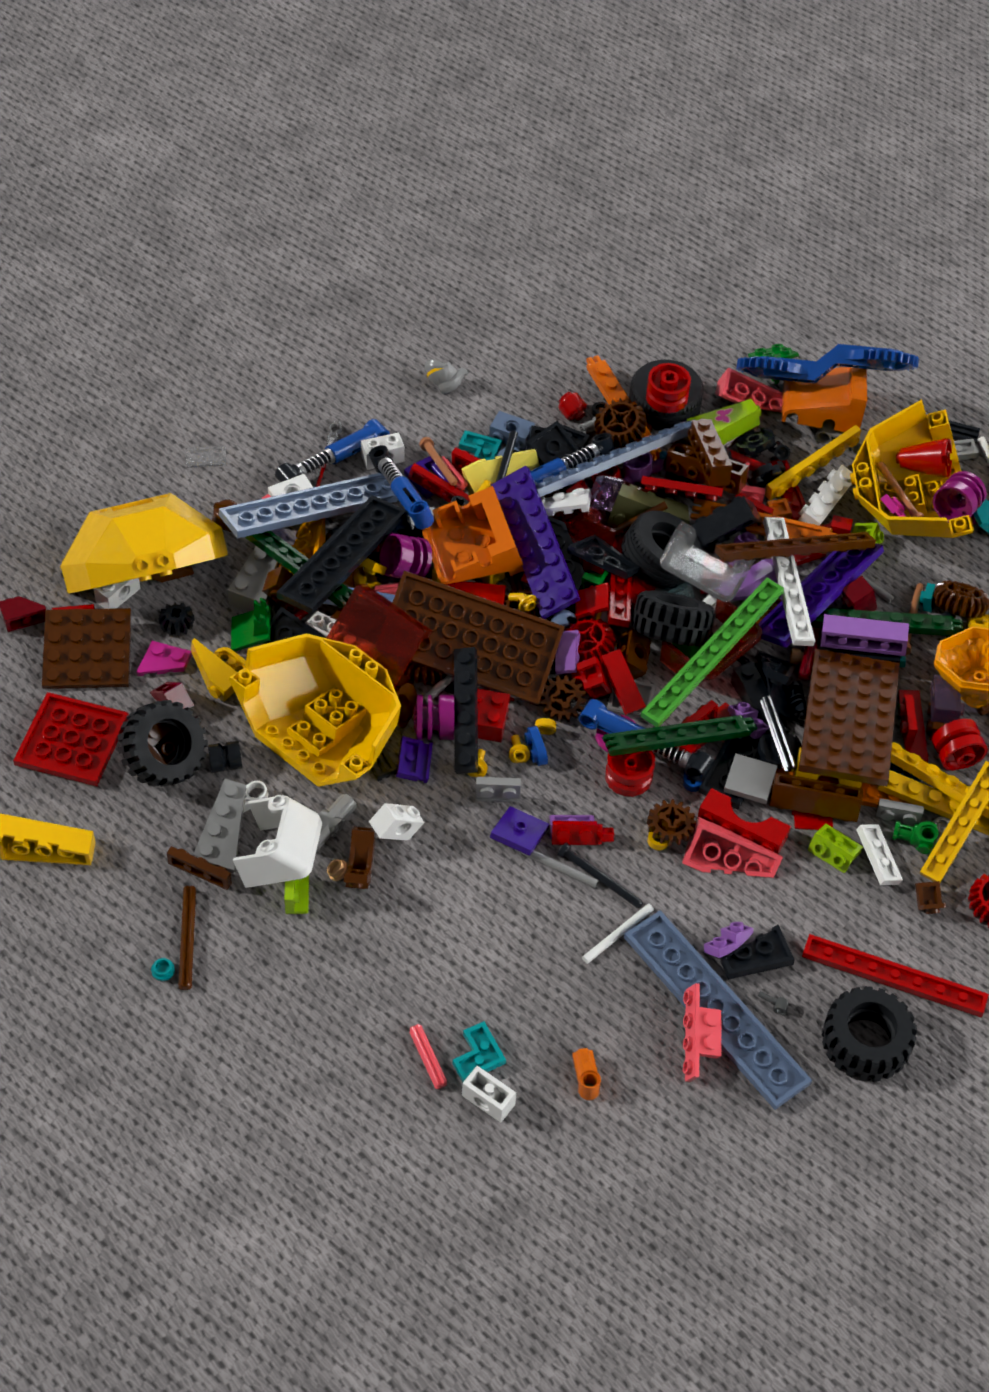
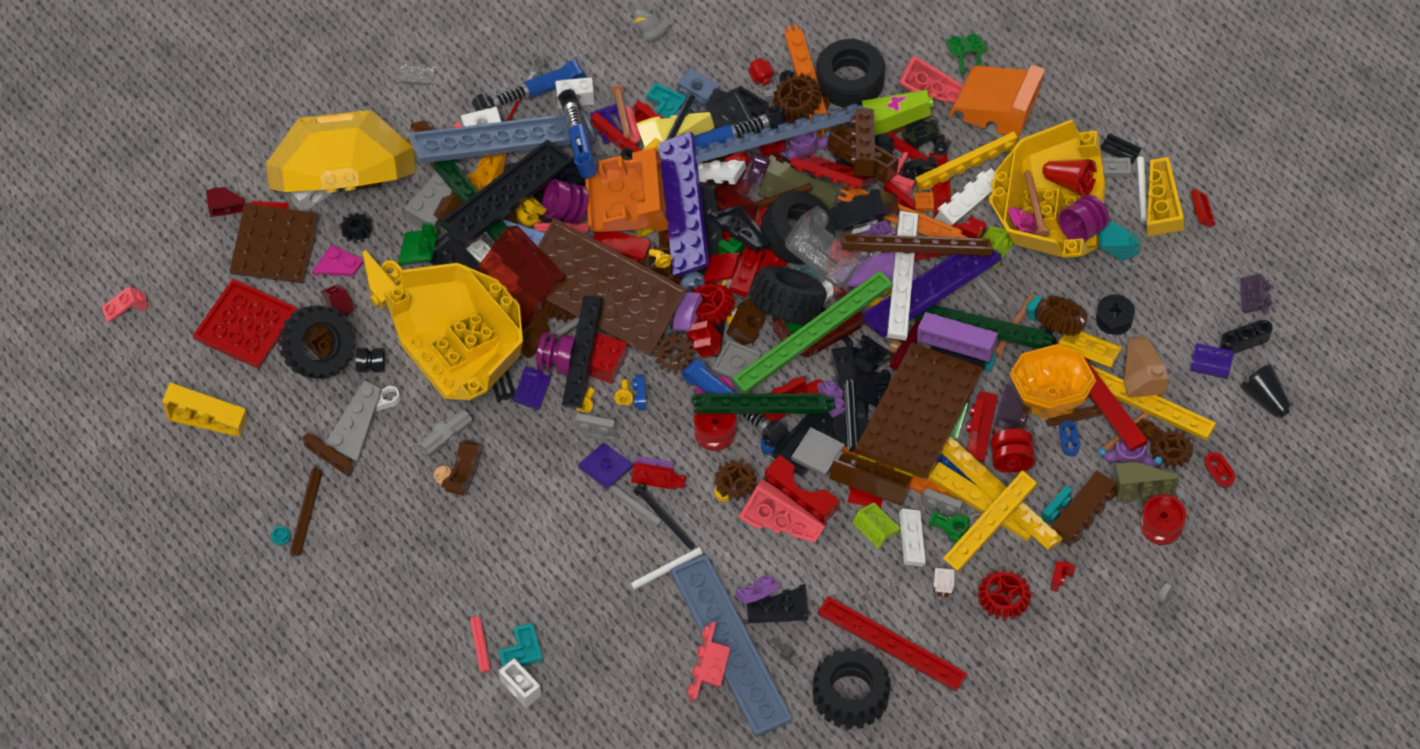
camera: 15 degrees right, 5 degrees up
white windscreen [233,795,322,888] -> none
lime bracket [284,875,309,914] -> none
white brick [369,803,424,841] -> none
yellow tile [535,718,557,735] -> none
orange piece [572,1048,601,1100] -> none
red tile [600,649,646,716] -> none
red wheel [646,363,691,413] -> none
blue beam [736,344,919,383] -> none
dark red slope [841,576,877,611] -> none

